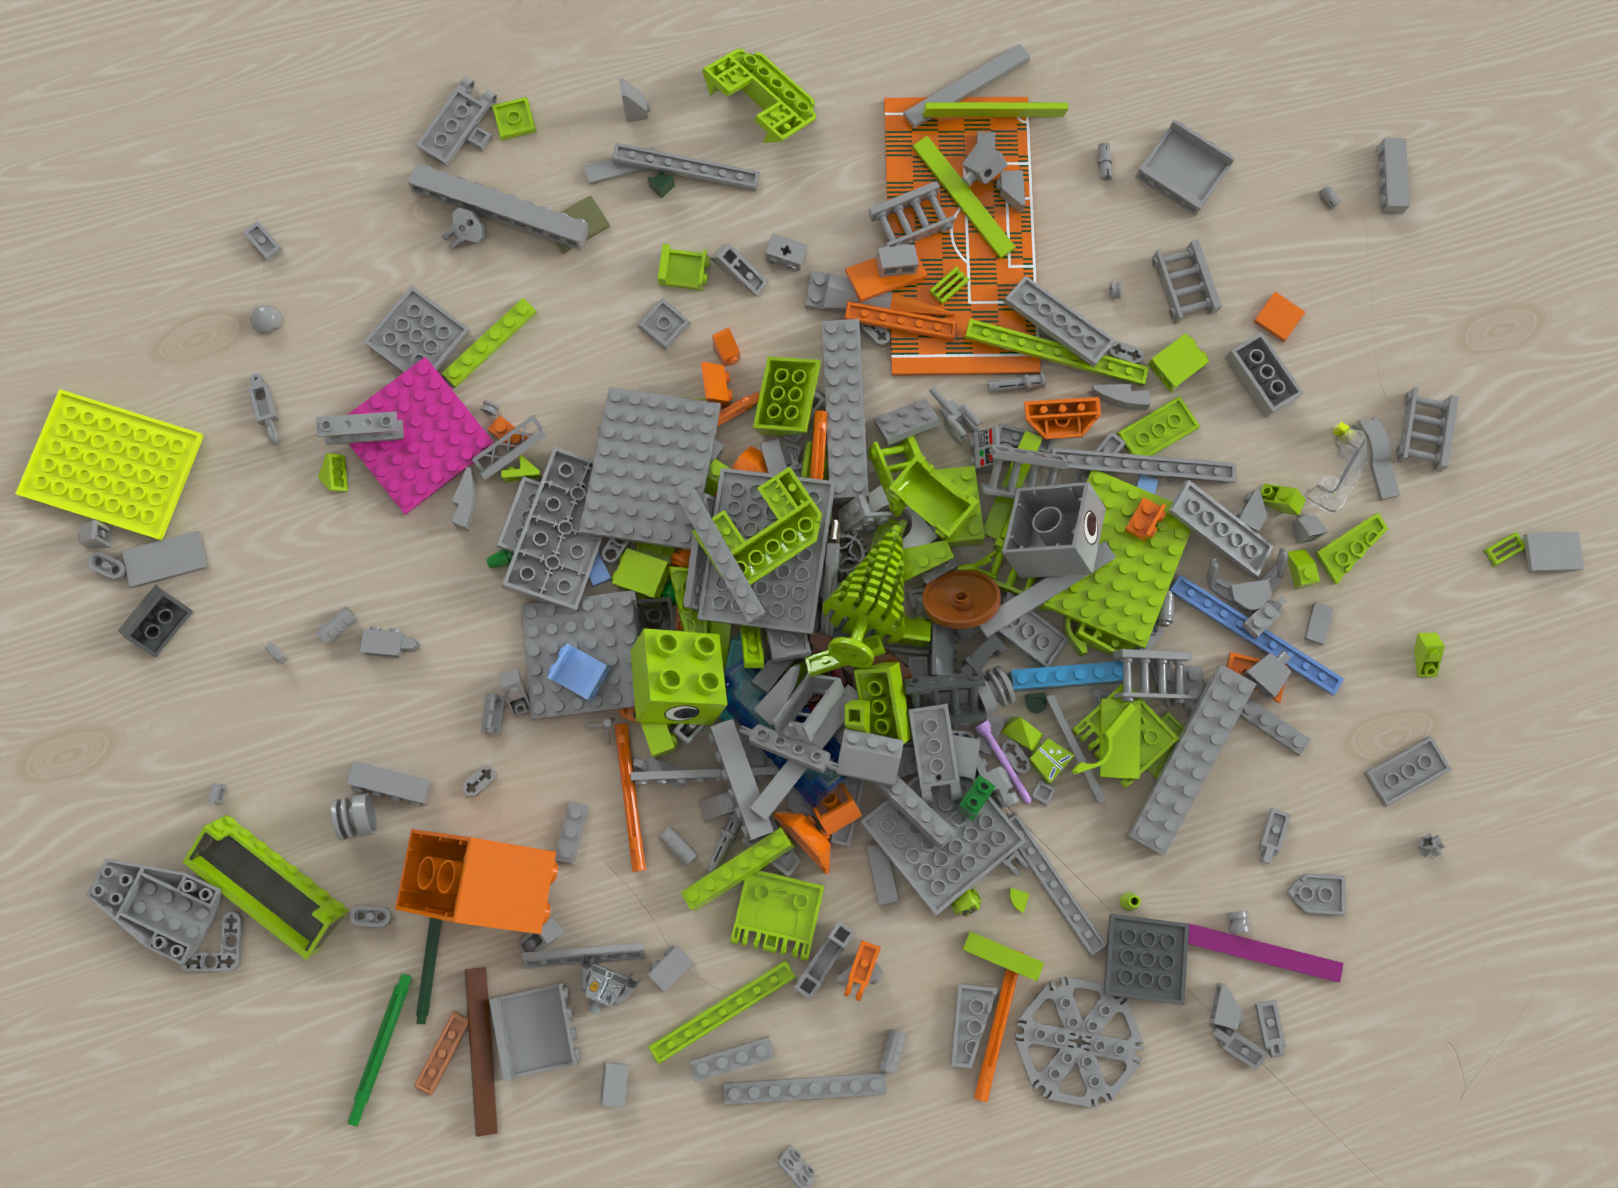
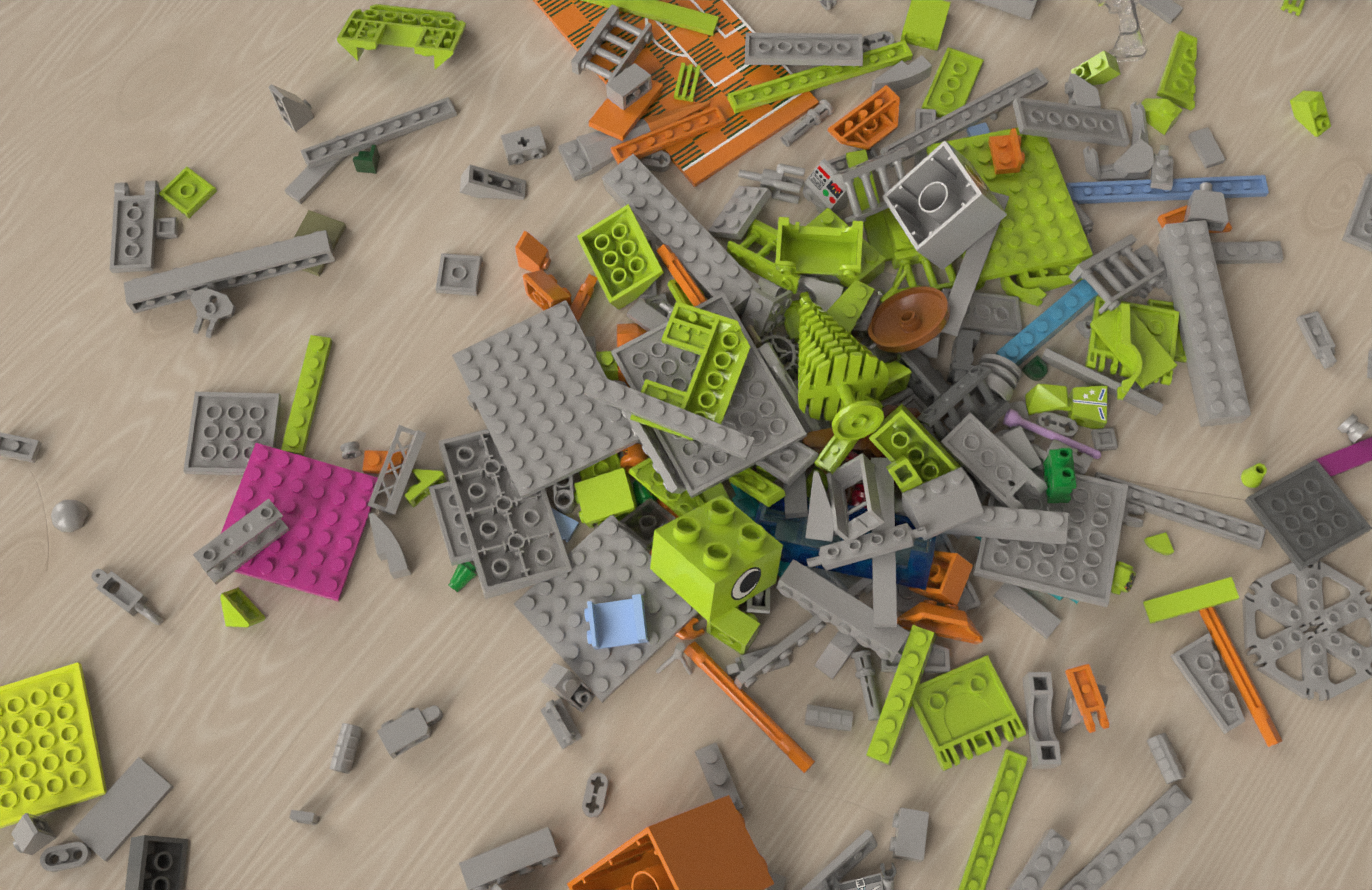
camera: 30 degrees left, 10 degrees down
lime panel [658,244,710,291] -> none
light grey slope [1292,513,1327,544] -> none

